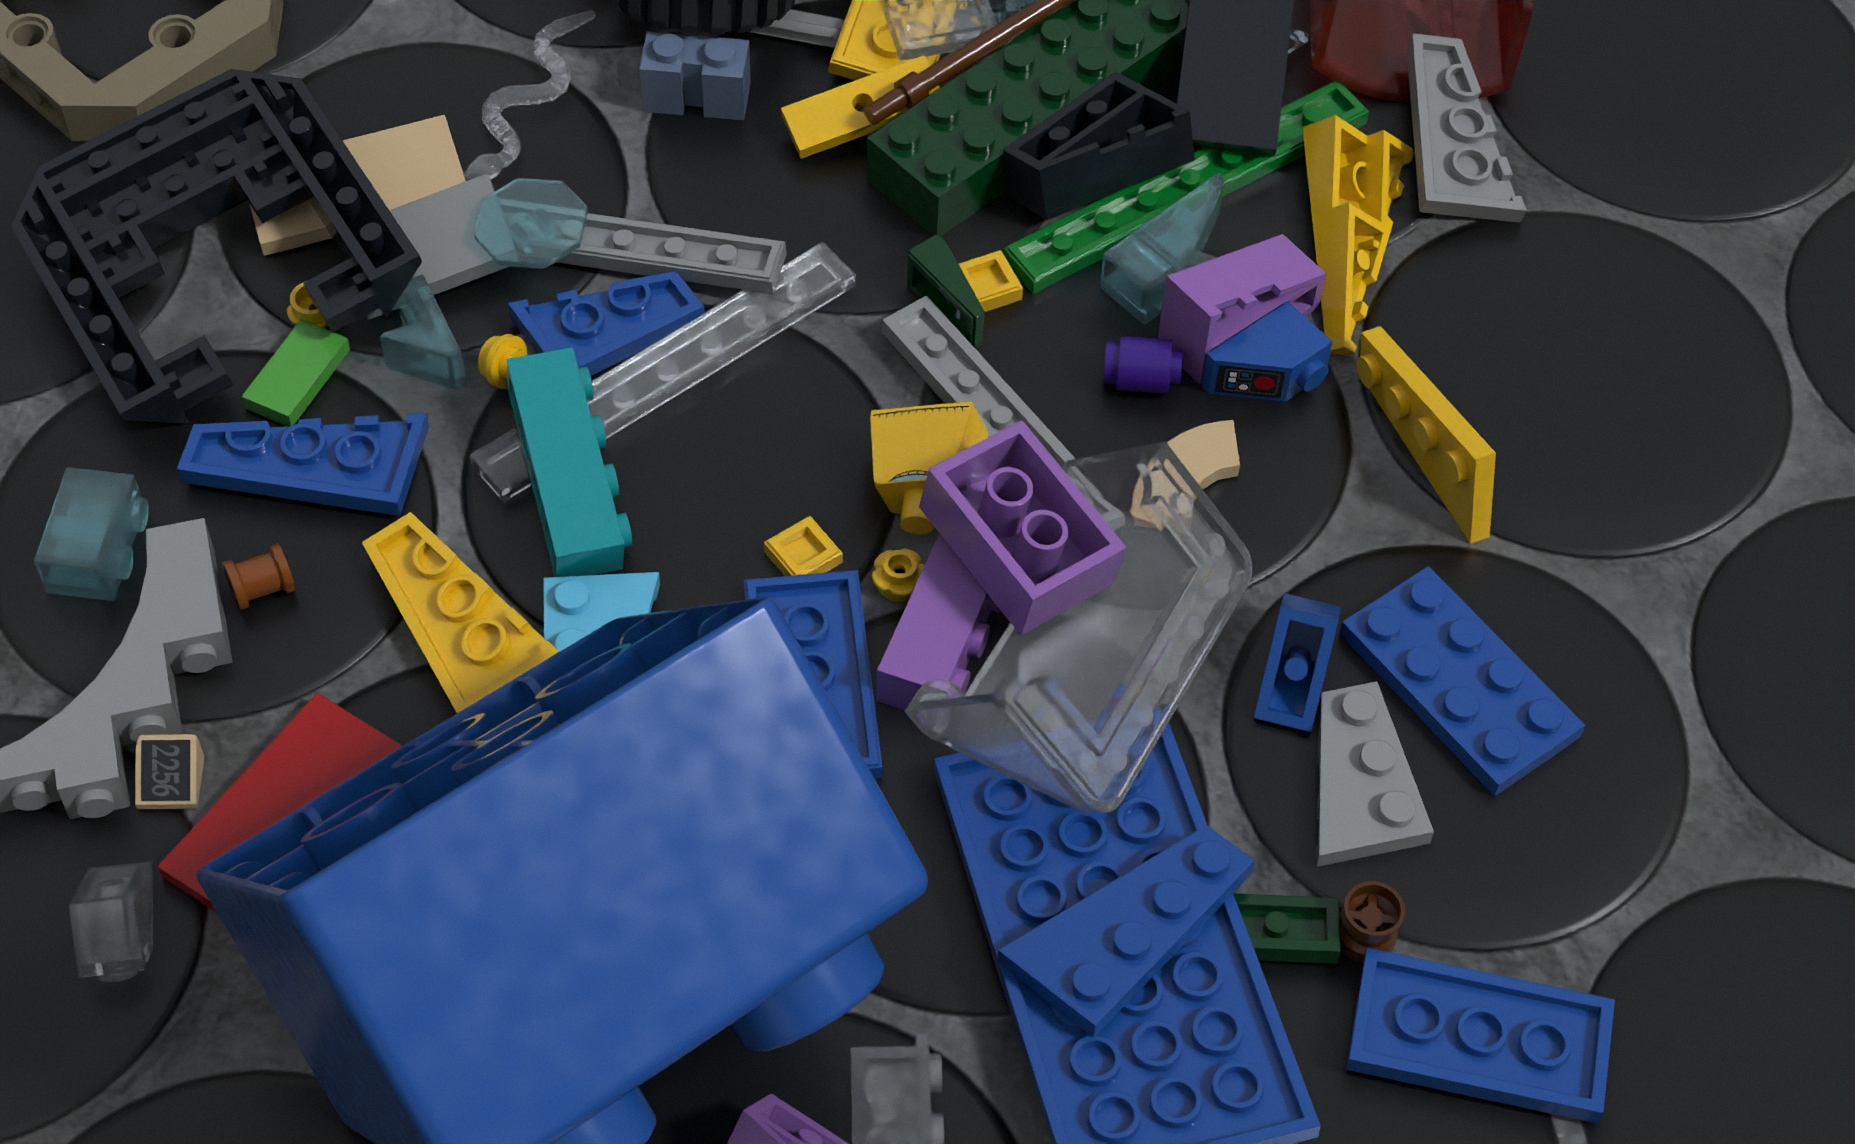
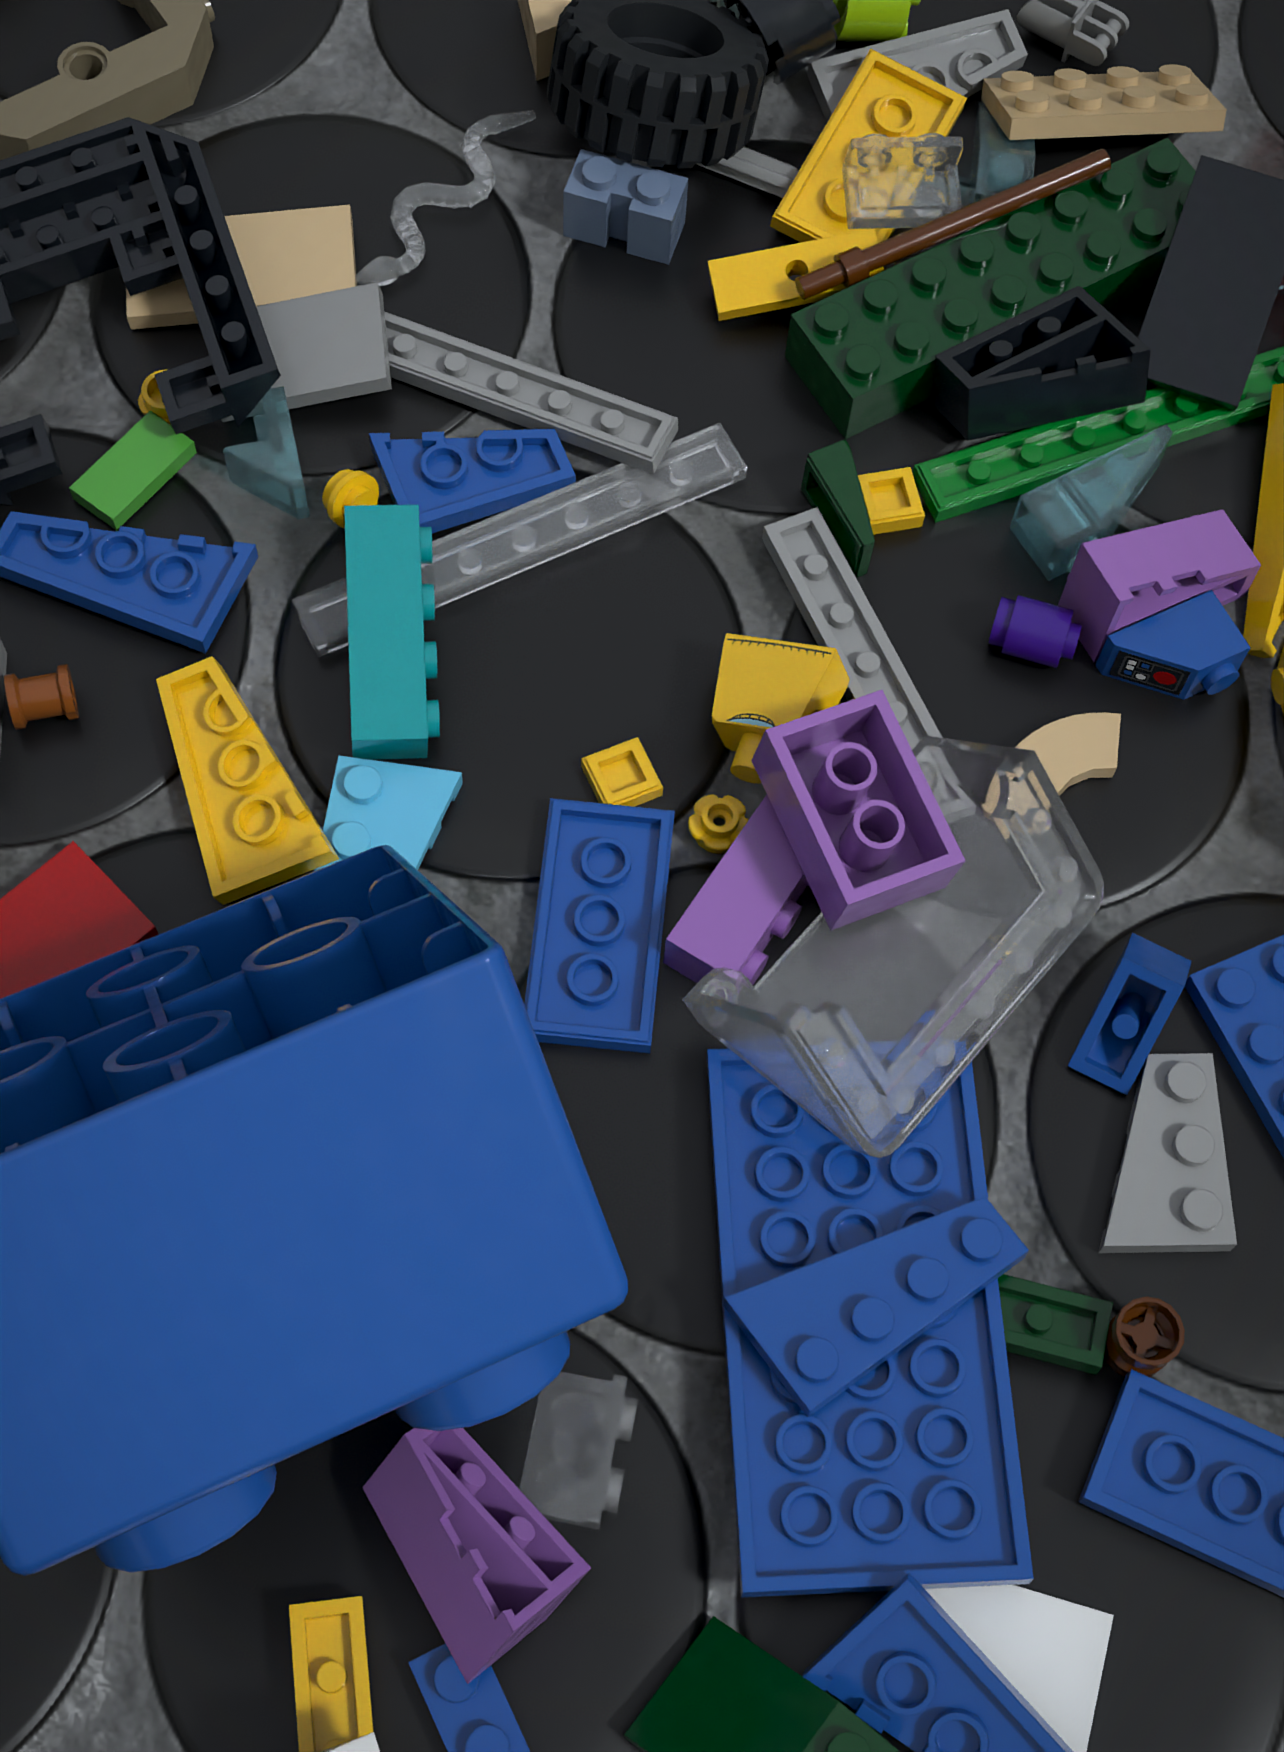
camera: 10 degrees right, 10 degrees up
clear light blue piece [474,178,588,269] -> none

